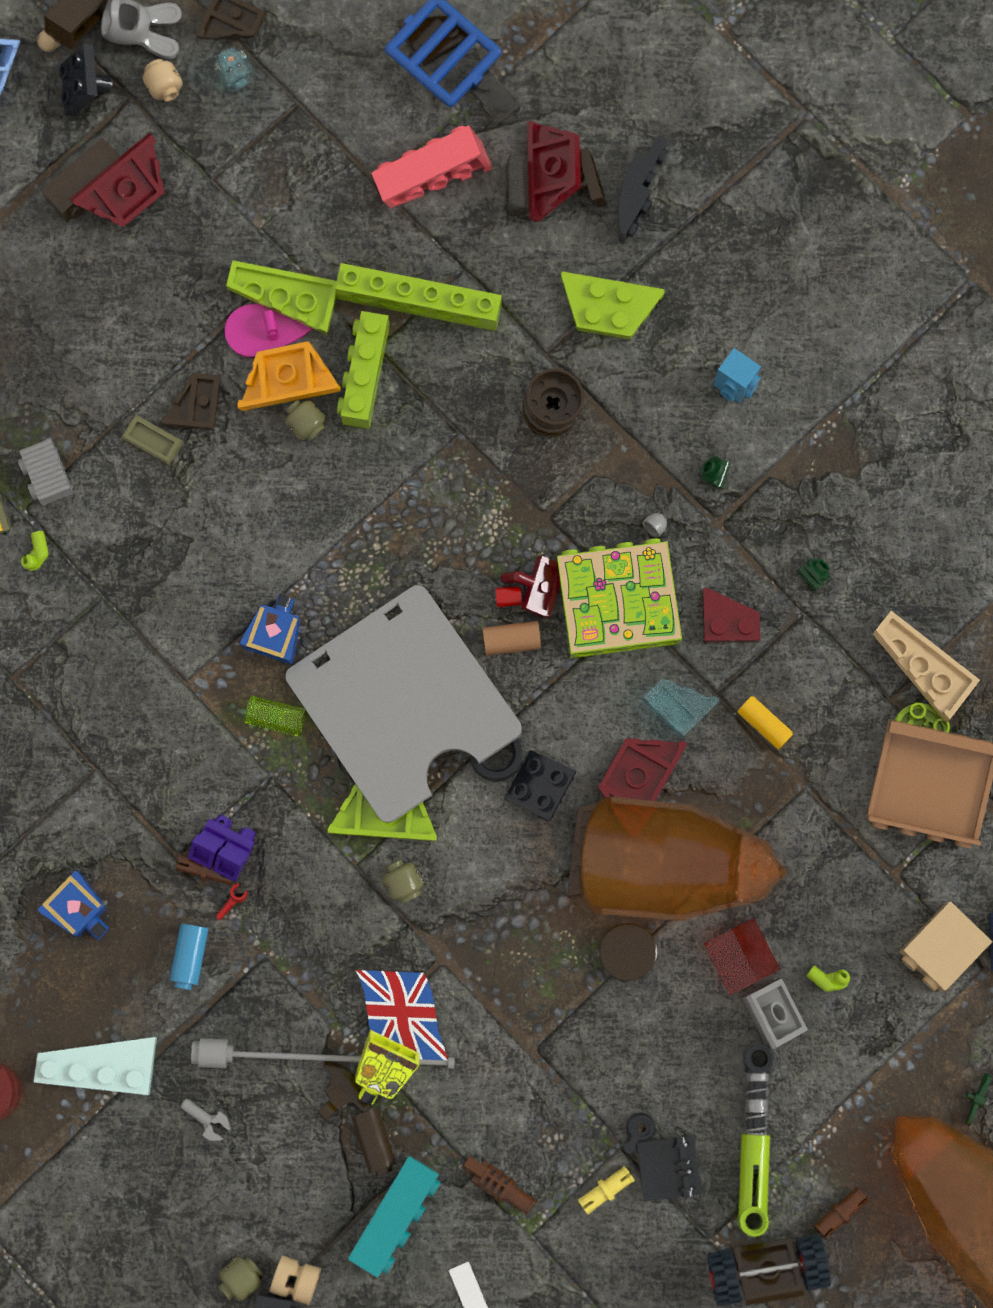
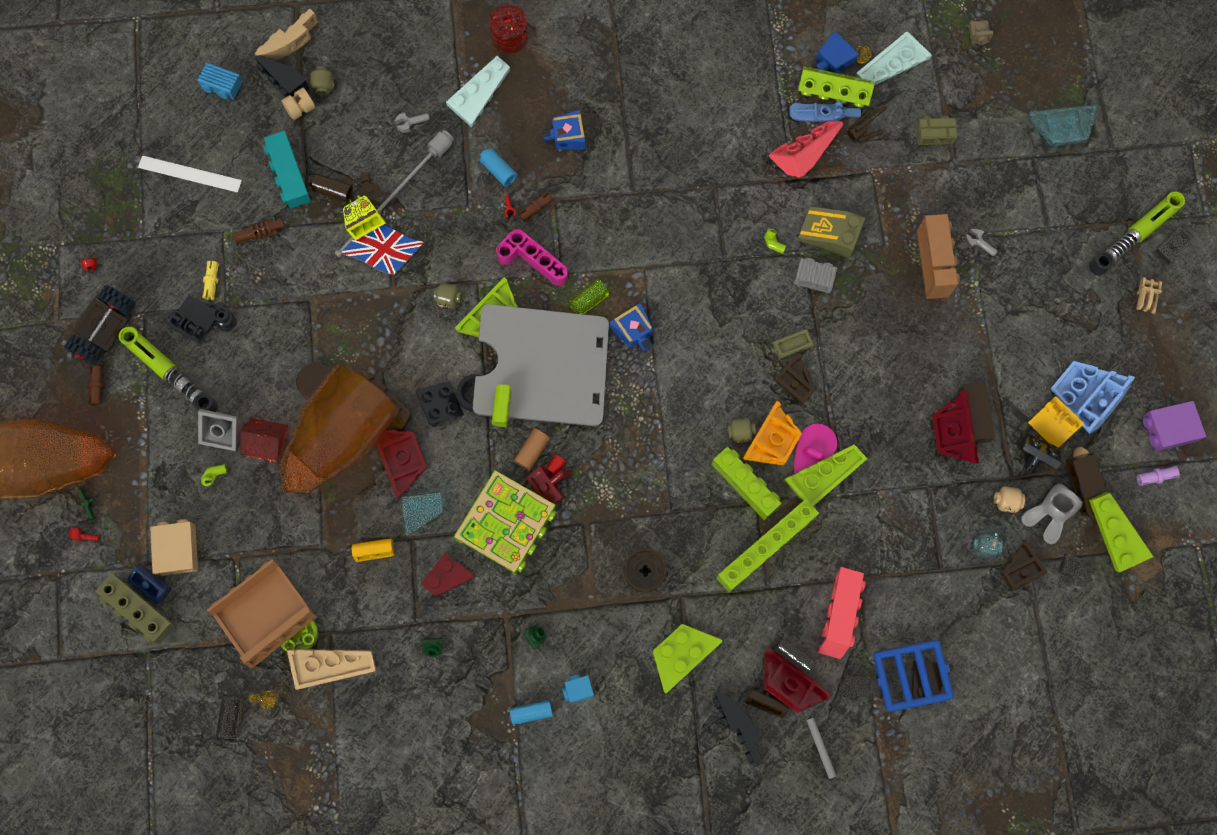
camera: 125 degrees right, 5 degrees down
dark purple hips [188,815,255,882] -> none
light grey hinge [642,513,667,538] -> none
none -> lime brick [491,384,511,427]
none -> dark pink beam [496,229,568,286]
none -> dark azure brick [510,700,553,725]
none -> light grey bar [806,717,836,779]
none -> yellow hinge [1028,396,1084,448]

